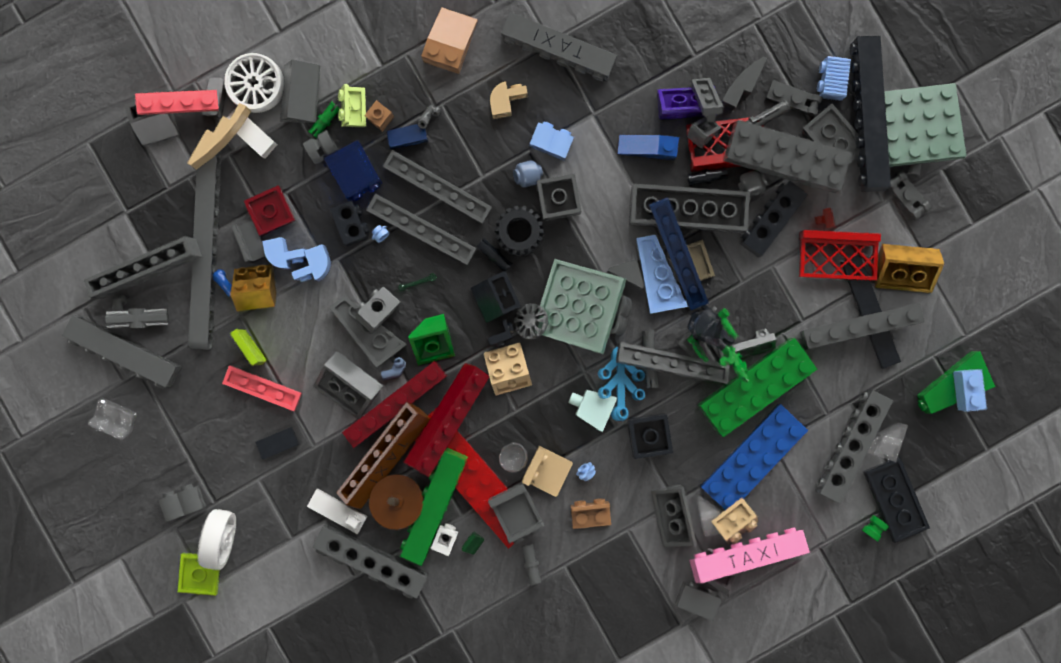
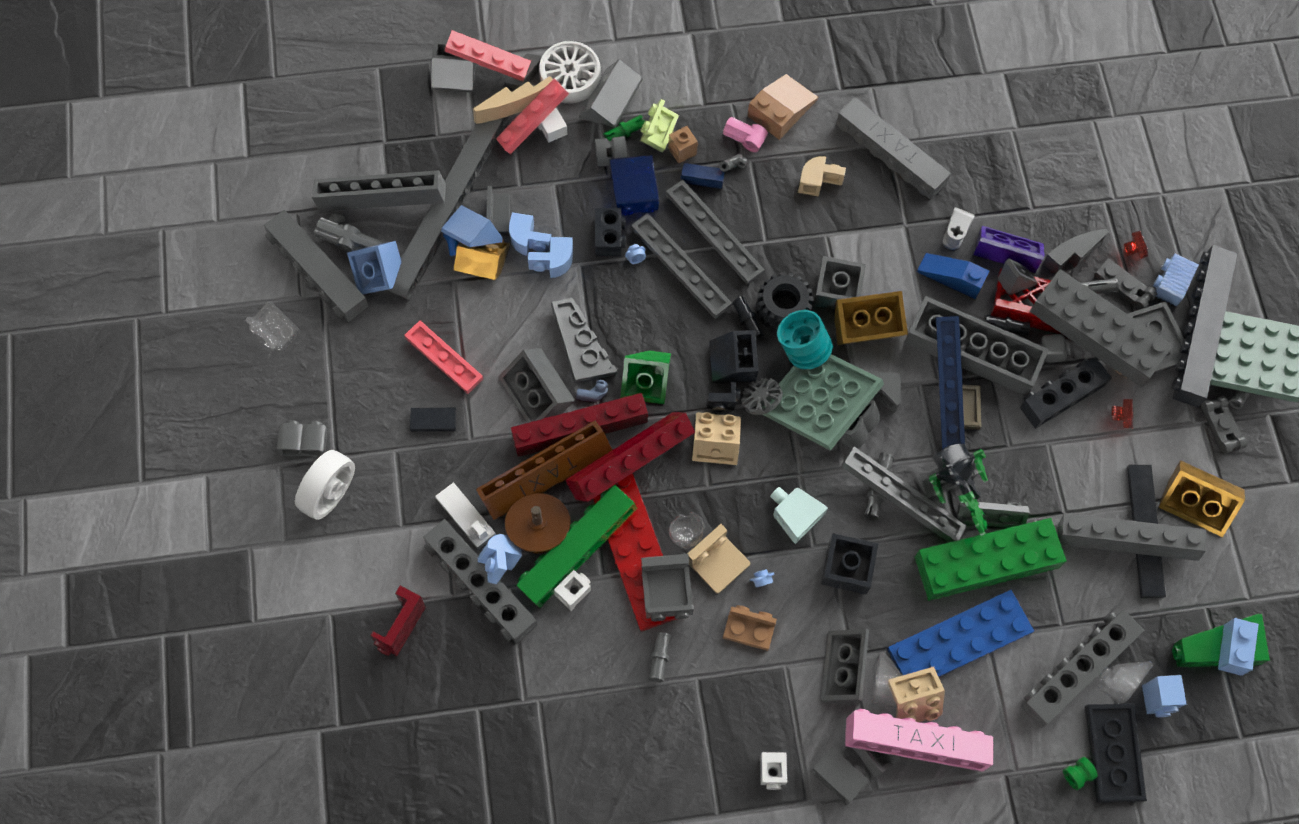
camera: 20 degrees right, 20 degrees down
lime tile [177,553,220,596] -> none
lime tile [230,329,267,366] -> none
dark red plate [244,185,296,236] -> none
brick [355,286,400,333] -> none
clear green hinge [398,273,437,291] -> none
dark green slope [461,531,484,554] -> none
sand blue head [513,160,543,187] -> none
light blue brick [529,121,574,160] -> none
dark azure plant [598,347,645,421] -> none
light blue wing [636,235,688,314] -> none
dark grey hinge [691,78,723,122] -> none
red fence [799,230,881,281] -> none
none -> medium blue slope [347,241,401,294]
none -> dark red panel [370,585,426,656]
none -> medium blue slope [441,205,503,247]
none -> light blue brick [478,534,522,584]
none -> coral plate [496,78,569,154]
none -> bright pink piece [723,117,768,152]
none -> white brick [760,752,787,790]
none -> teal wheel [777,310,833,369]
none -> pearl gold slope [835,291,908,345]
none -> light grey piece [942,207,975,250]
none -> clear red tile [1123,230,1148,259]
none -> light blue brick [1142,675,1186,717]

